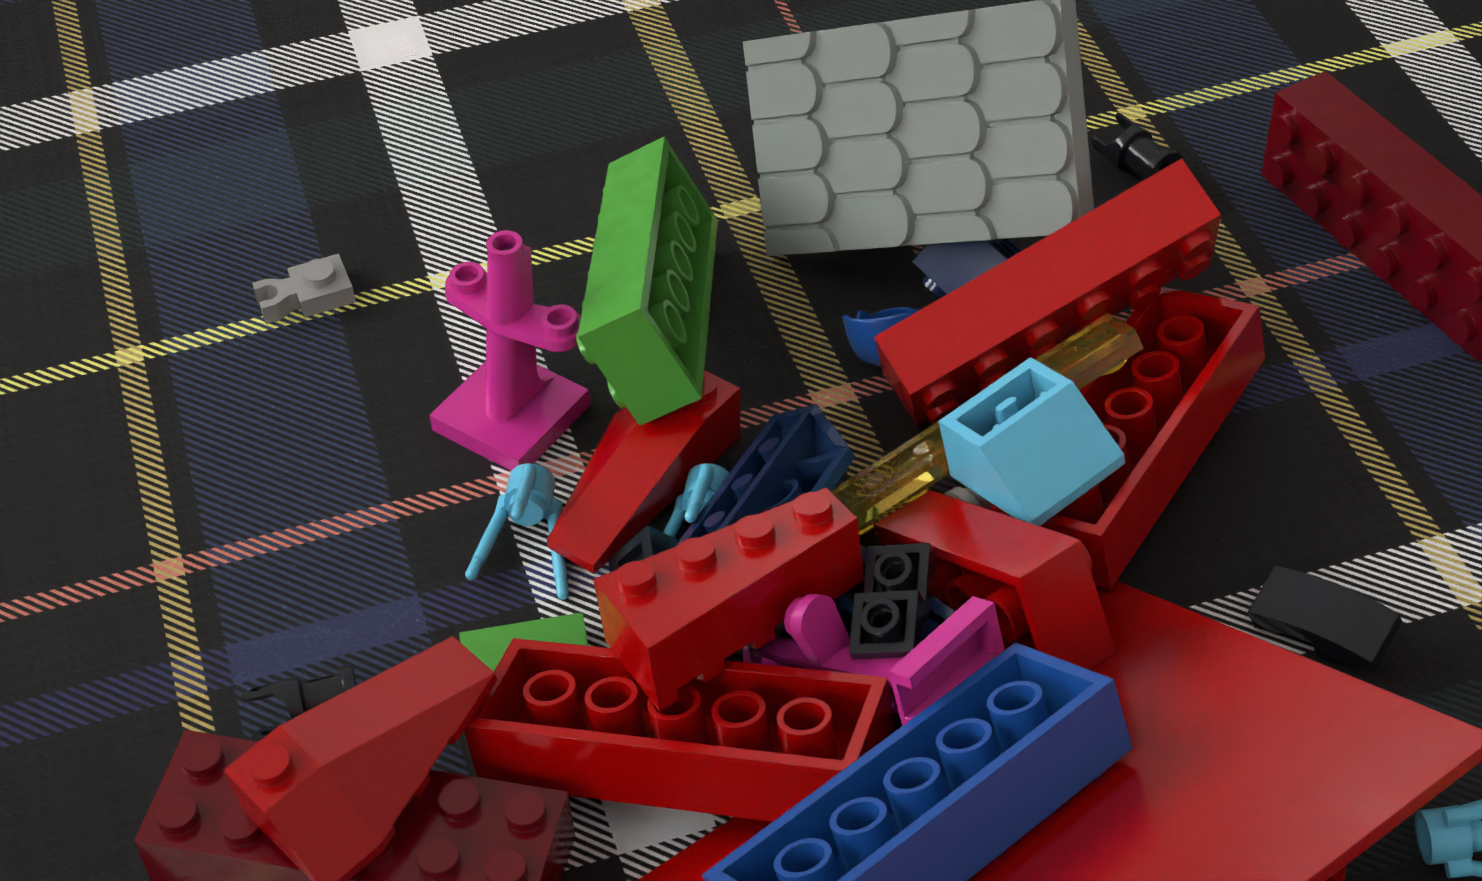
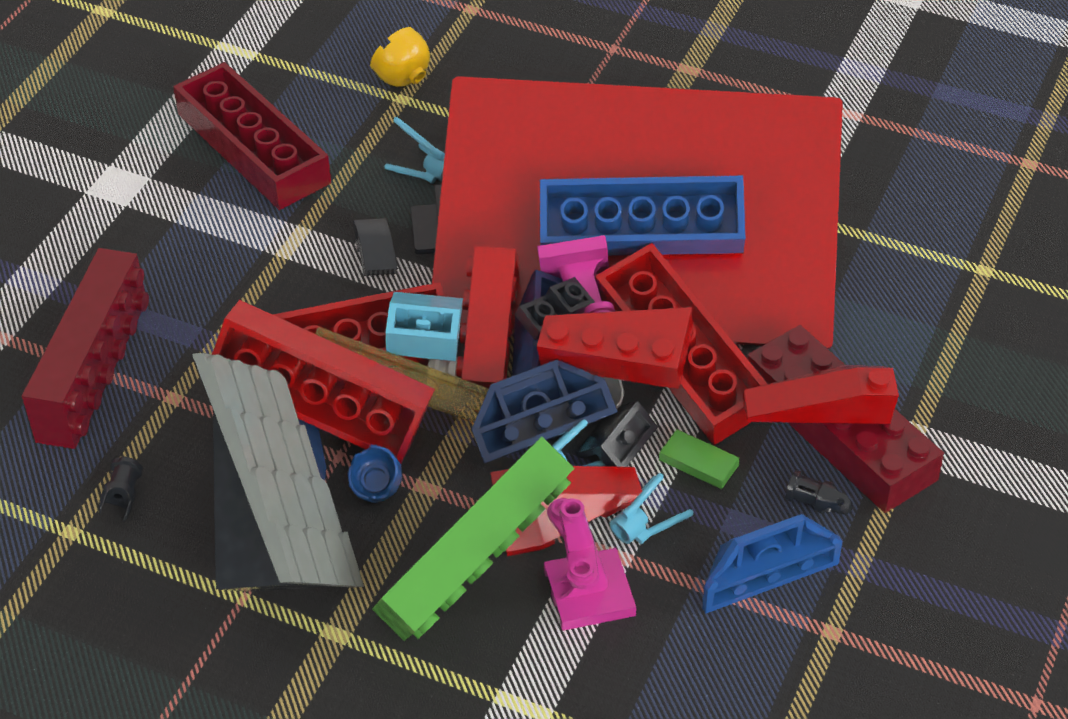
camera: 140 degrees left, 0 degrees up
none -> blue wedge [702,514,843,614]

